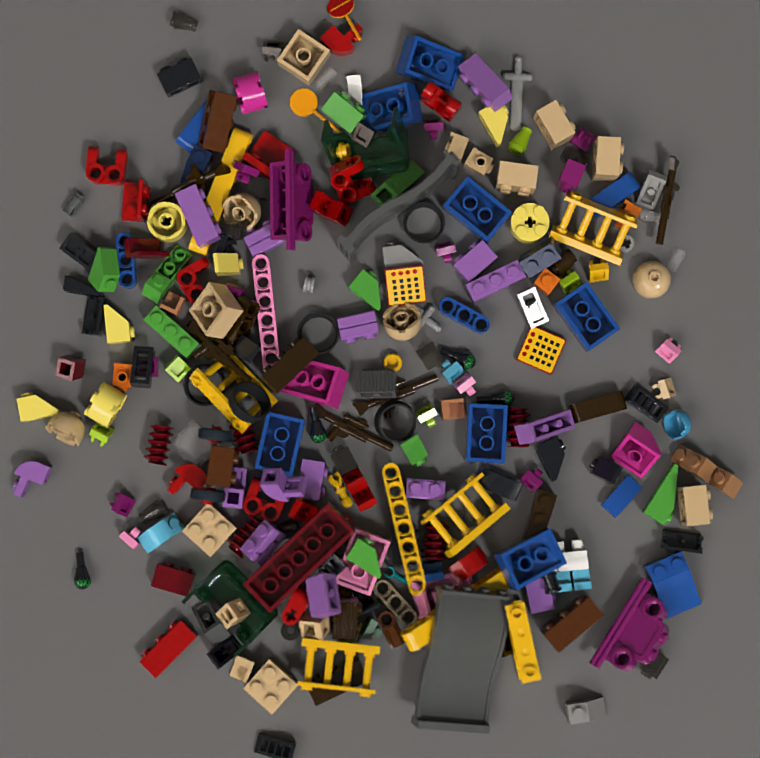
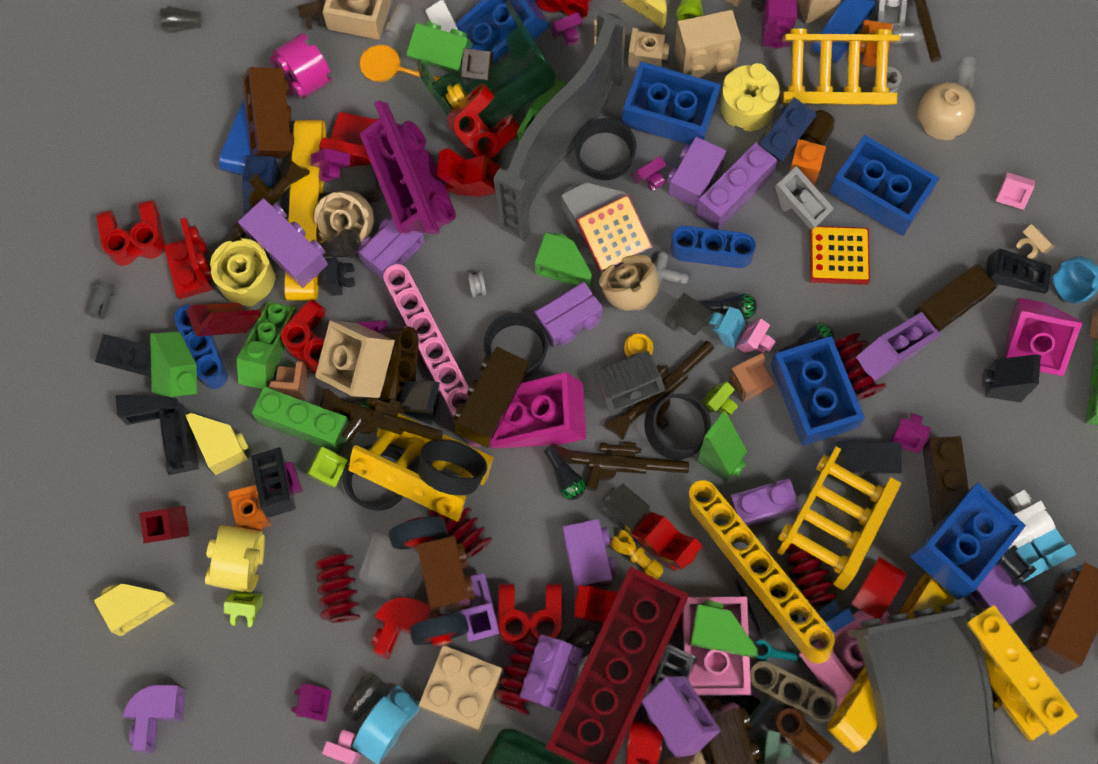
camera: 15 degrees left, 15 degrees down
tan cylinder [46,411,85,446] -> none
black brick [157,58,203,98] -> none
light yellow slope [213,253,244,277] -> none
blue brick [254,412,306,477] -> none
medium lavender brick [260,468,307,502] -> none
black slope [535,437,566,482] -> none
lime tile [558,270,582,296] -> none
yellow tile [588,259,609,283] -> none
blue slope [601,475,643,518] -> none

